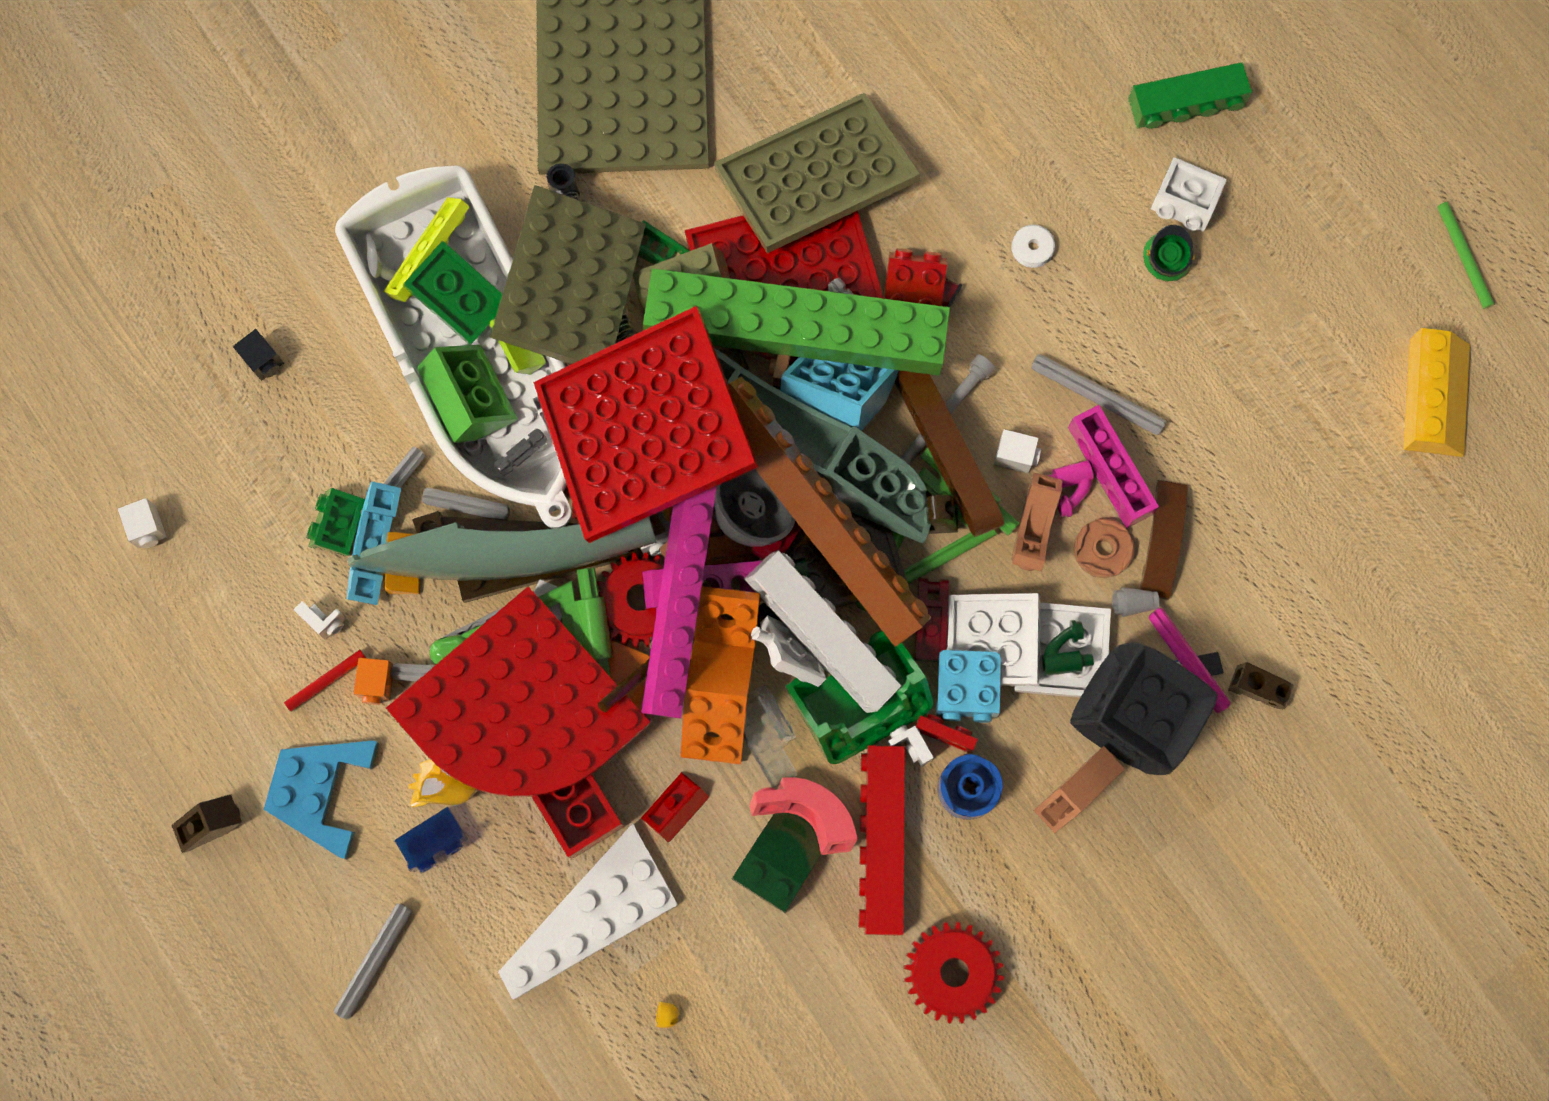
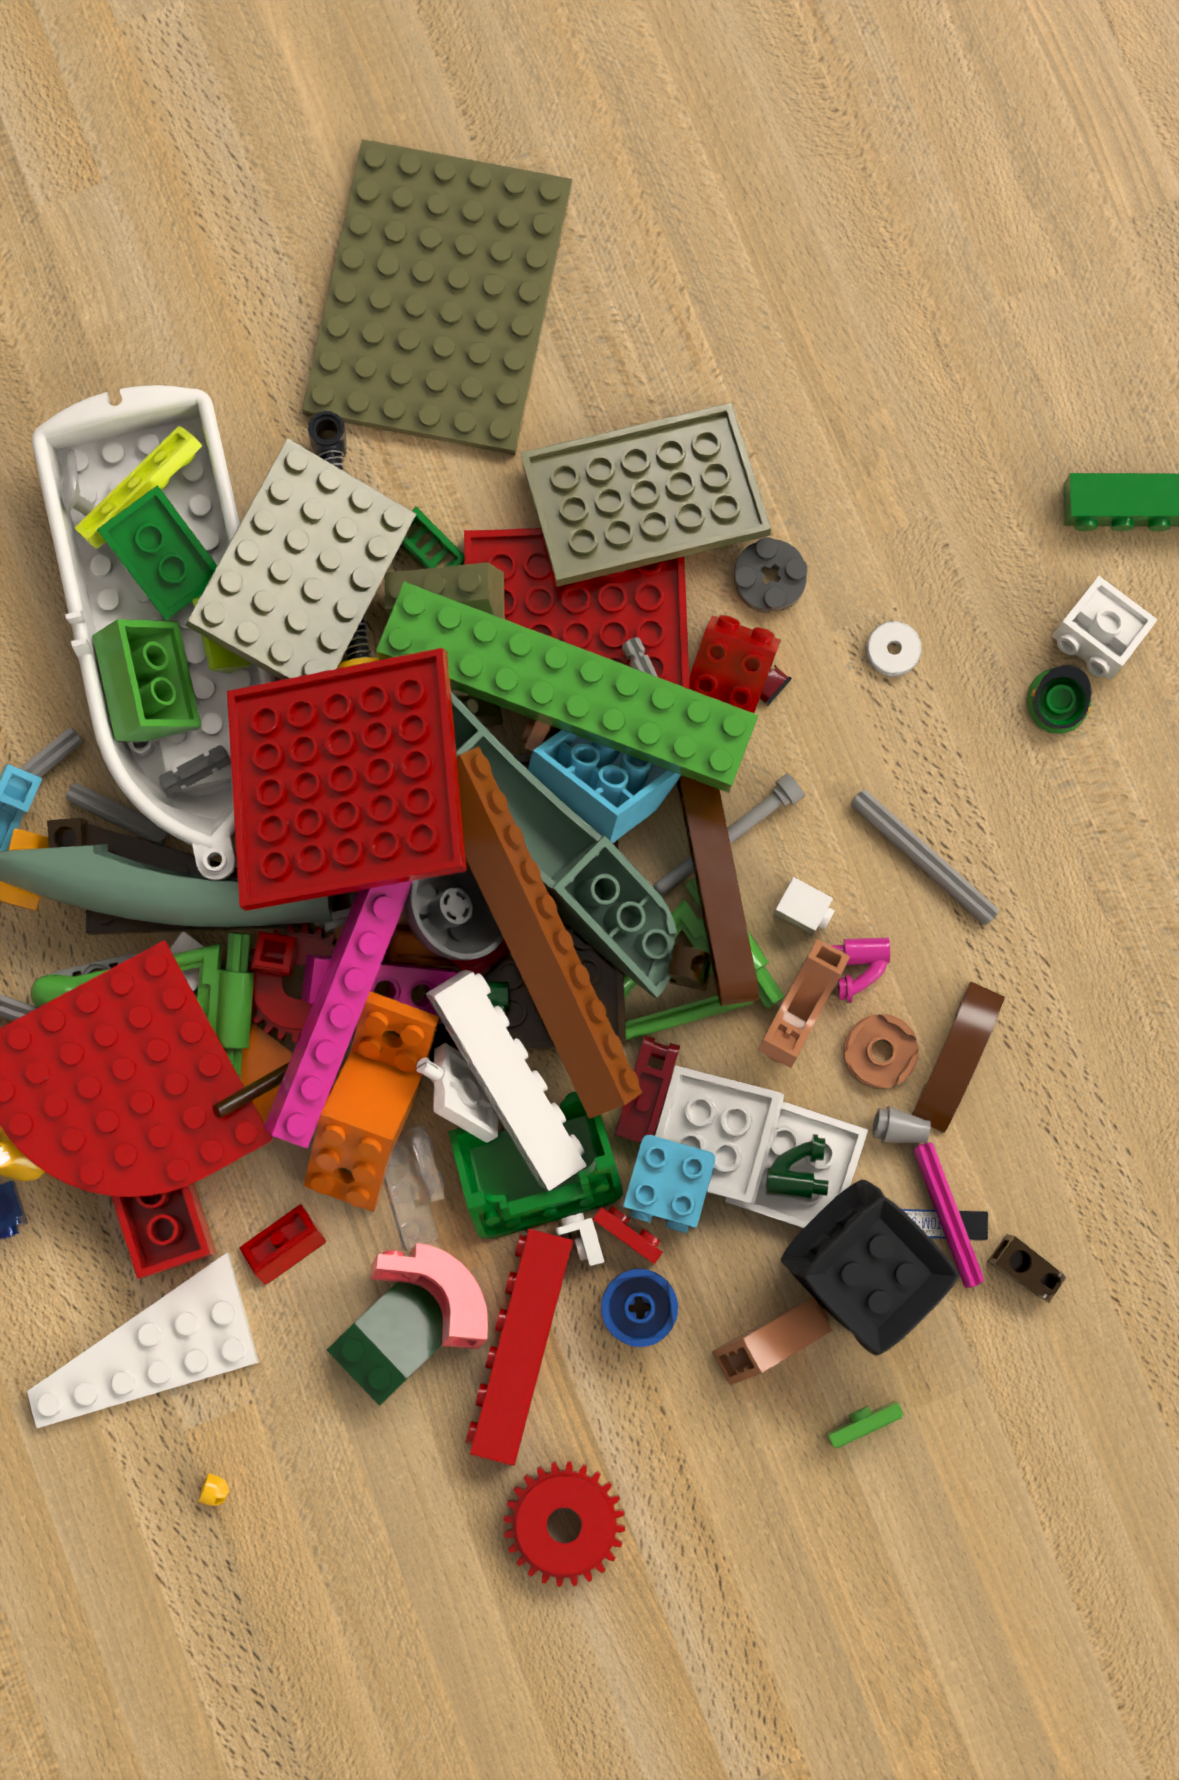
camera: 15 degrees right, 5 degrees up
dark pink brick [1068,405,1159,529] -> none
none -> red brick [251,931,297,977]
none -> dark grey plate [734,537,807,613]
none -> bright green plate [826,1401,904,1448]

